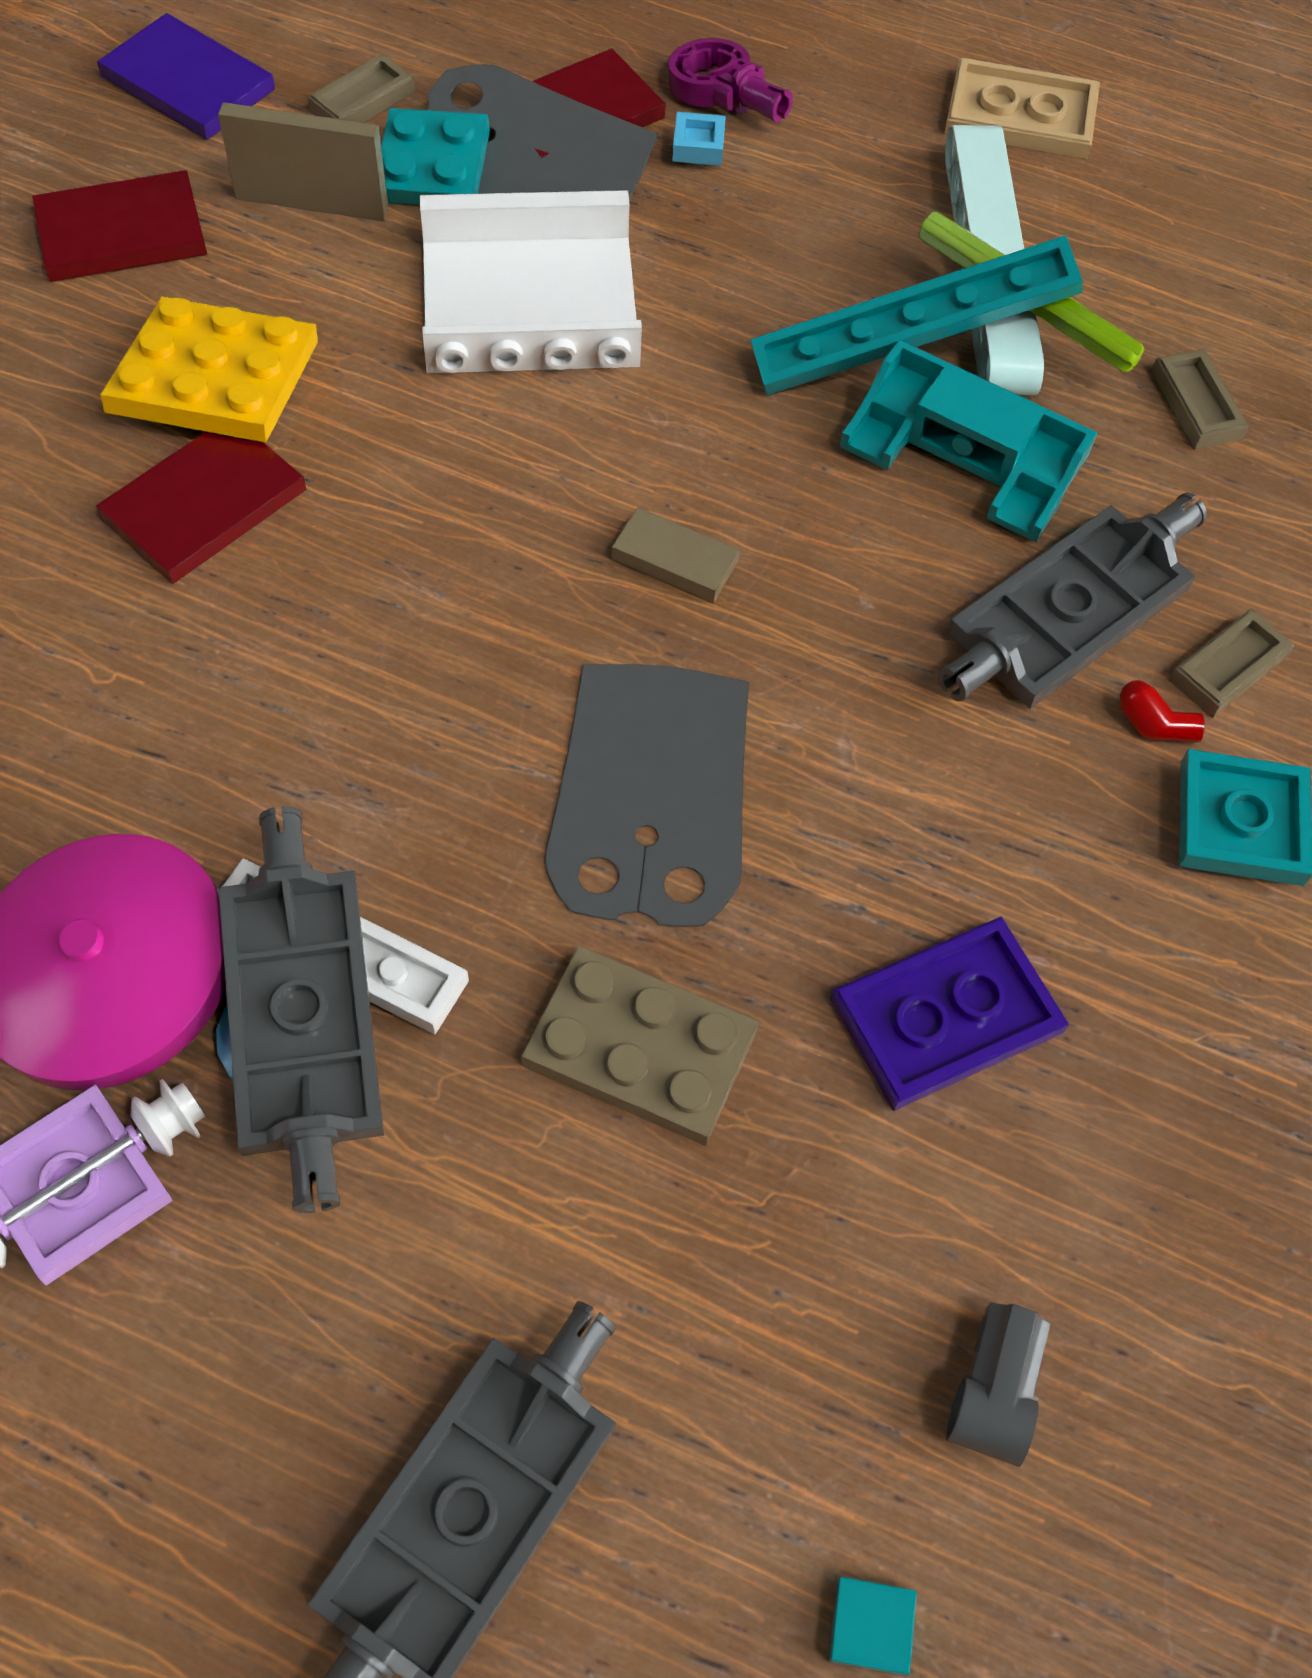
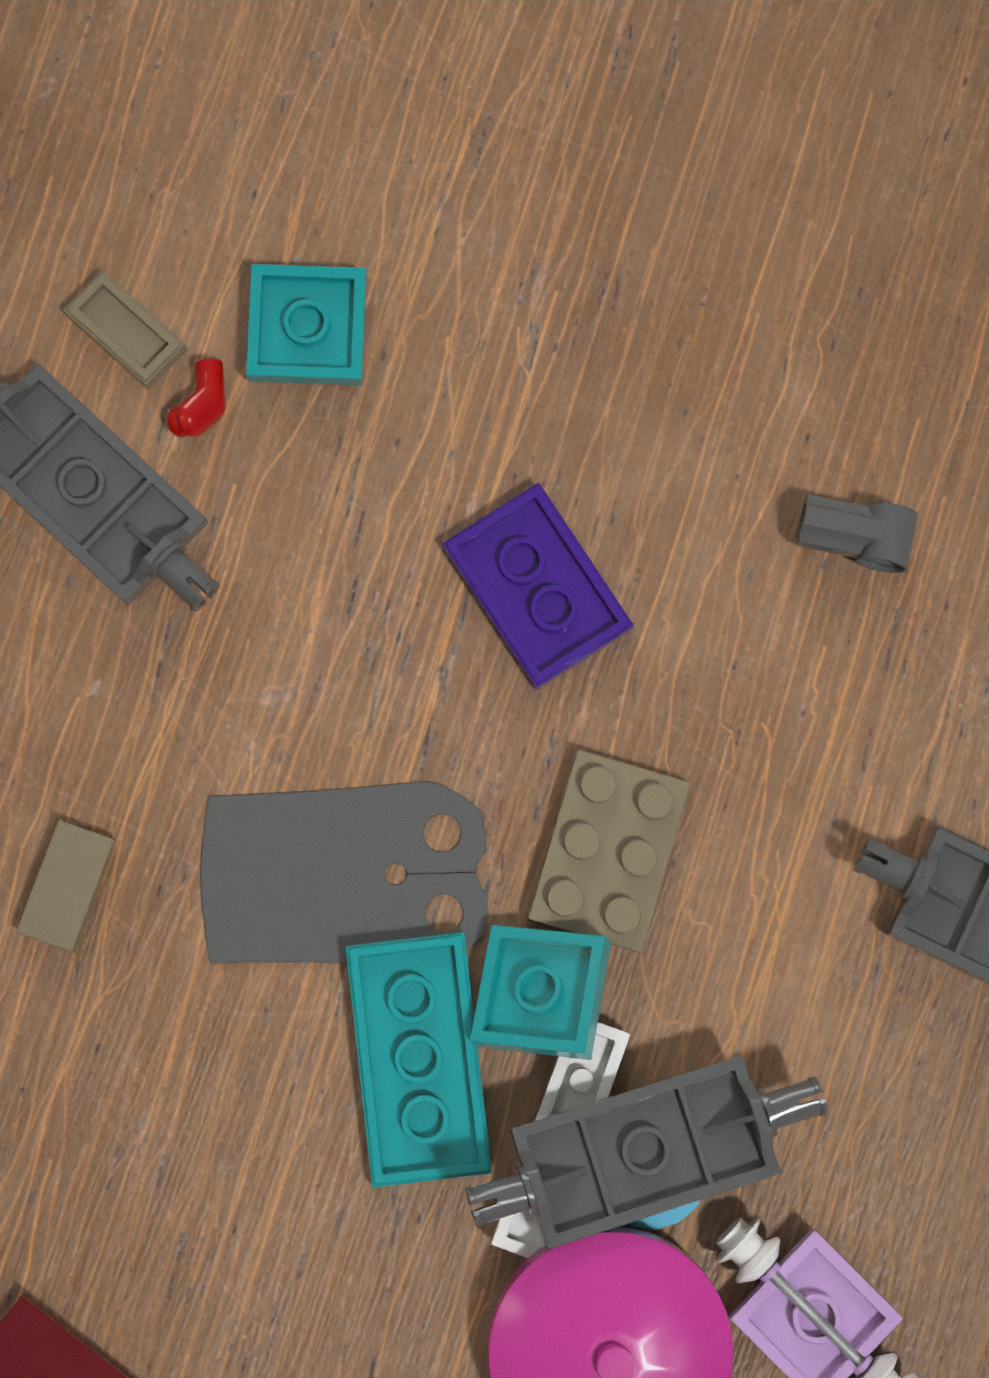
camera: 100 degrees left, 20 degrees up
none -> teal tile [346,932,492,1188]
none -> teal plate [470,925,611,1060]

